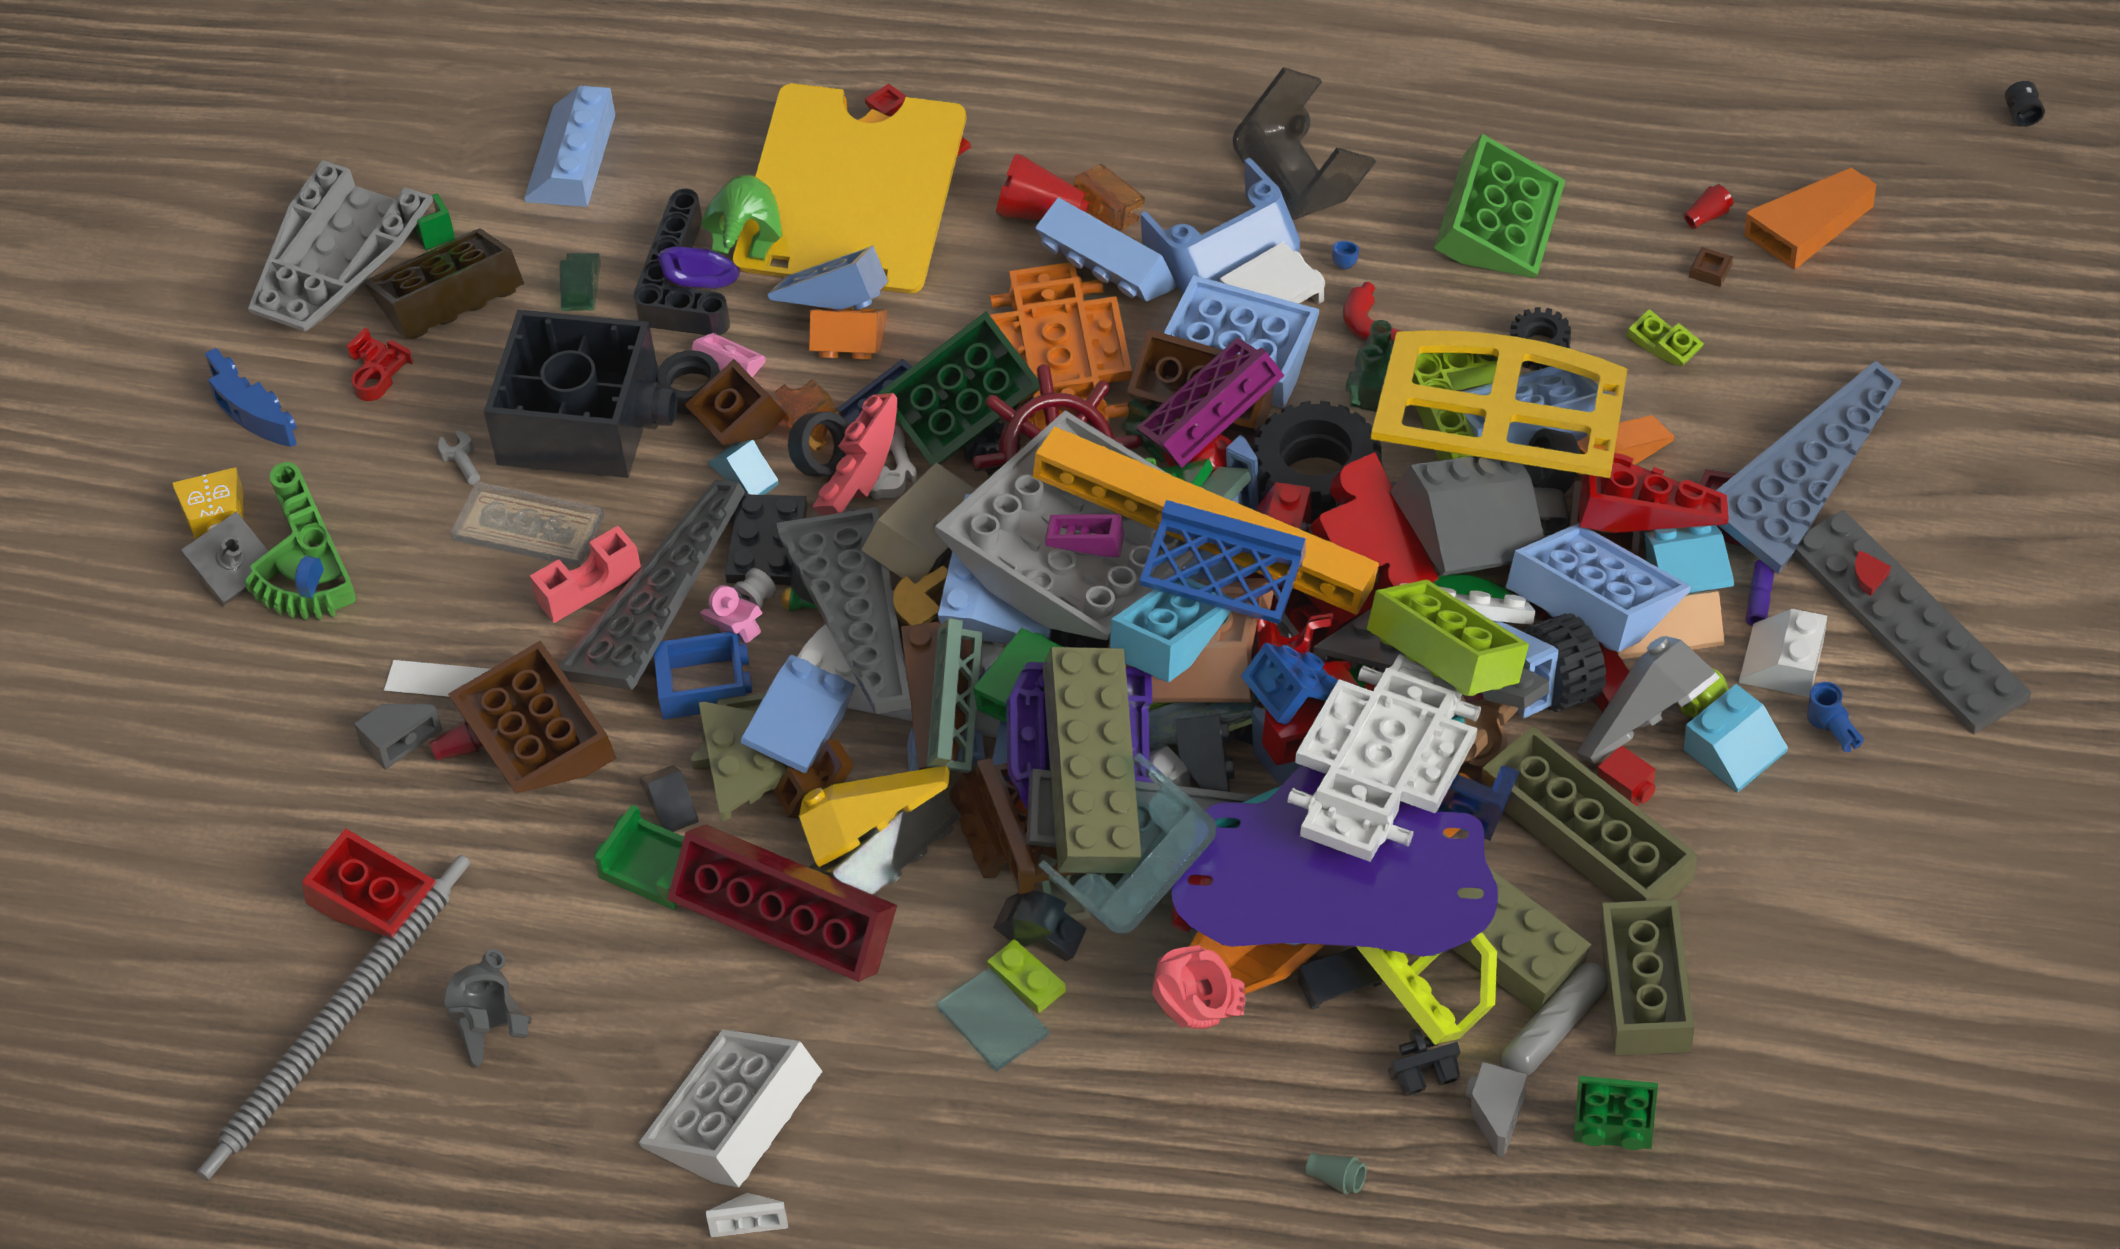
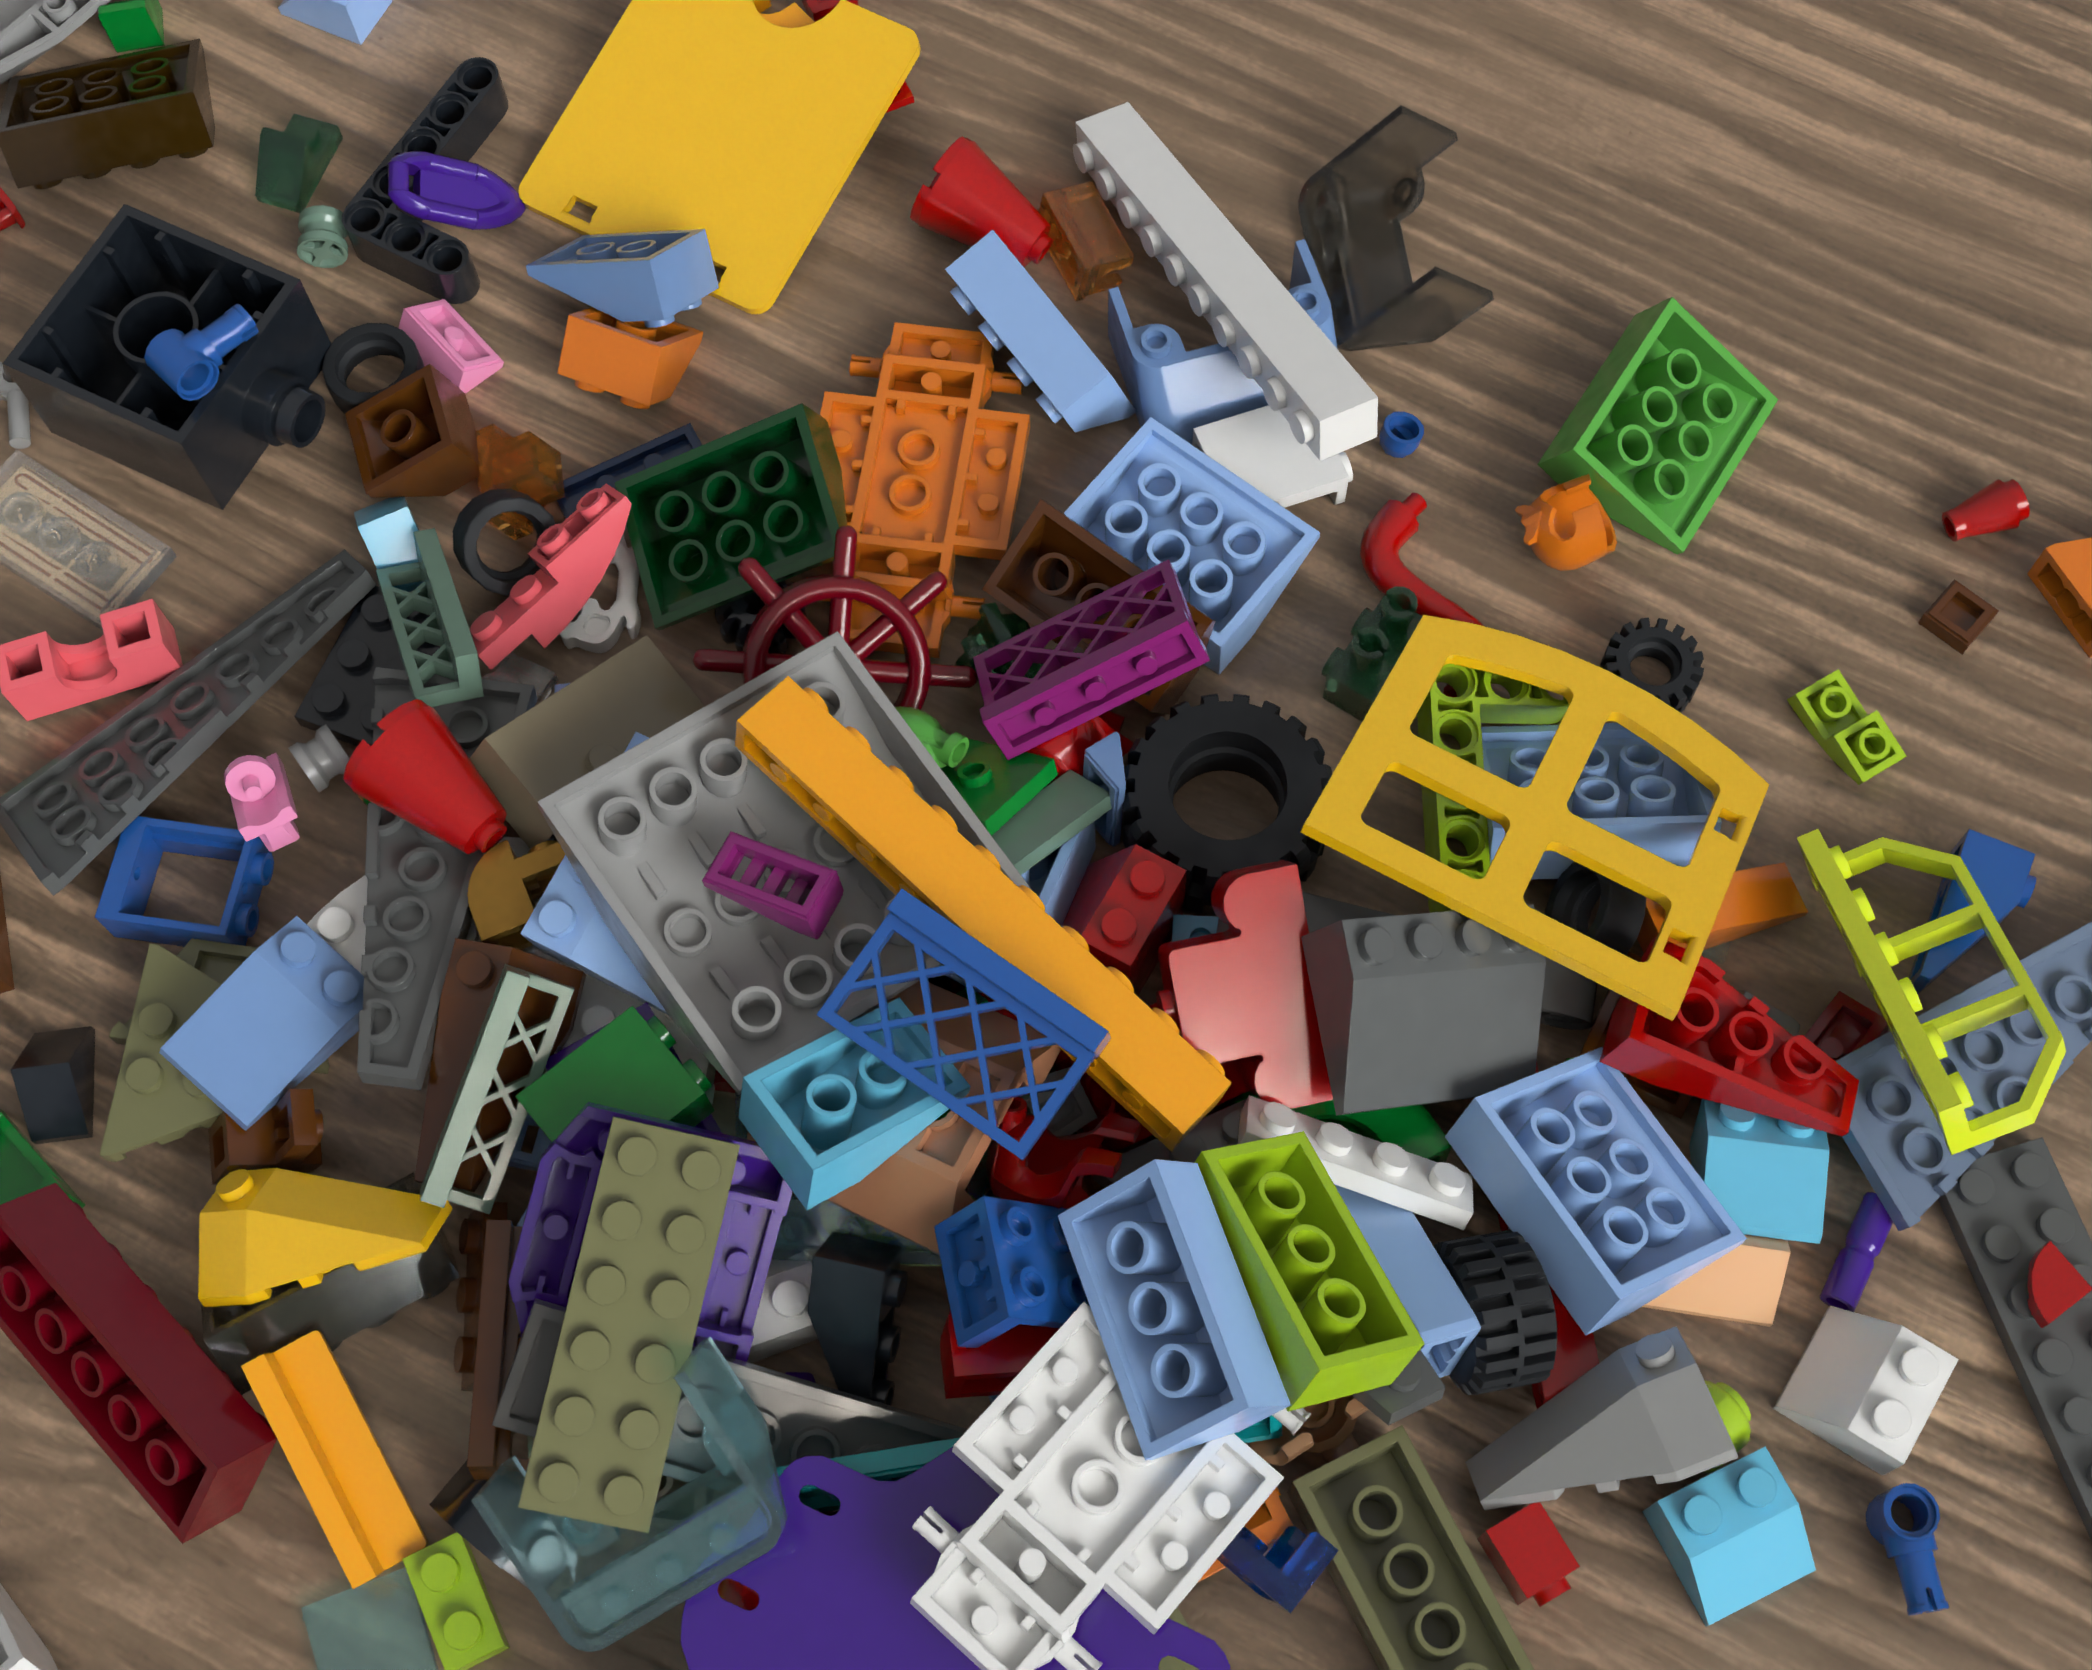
camera: 15 degrees right, 15 degrees up
bright green piece [702,175,782,261] -> none
none -> blue pin [144,303,259,401]
none -> light orange panel [241,1330,428,1589]
none -> sand green wheel [297,205,348,268]
none -> red cone [343,699,507,854]
none -> sand green fence [376,528,484,707]
none -> light blue slope [1058,1159,1291,1460]
none -> white brick [1073,102,1378,461]
none -> orange helmet [1515,474,1617,571]
none -> neon yellow plate [1797,829,2066,1155]
none -> blue slope [1909,829,2037,994]

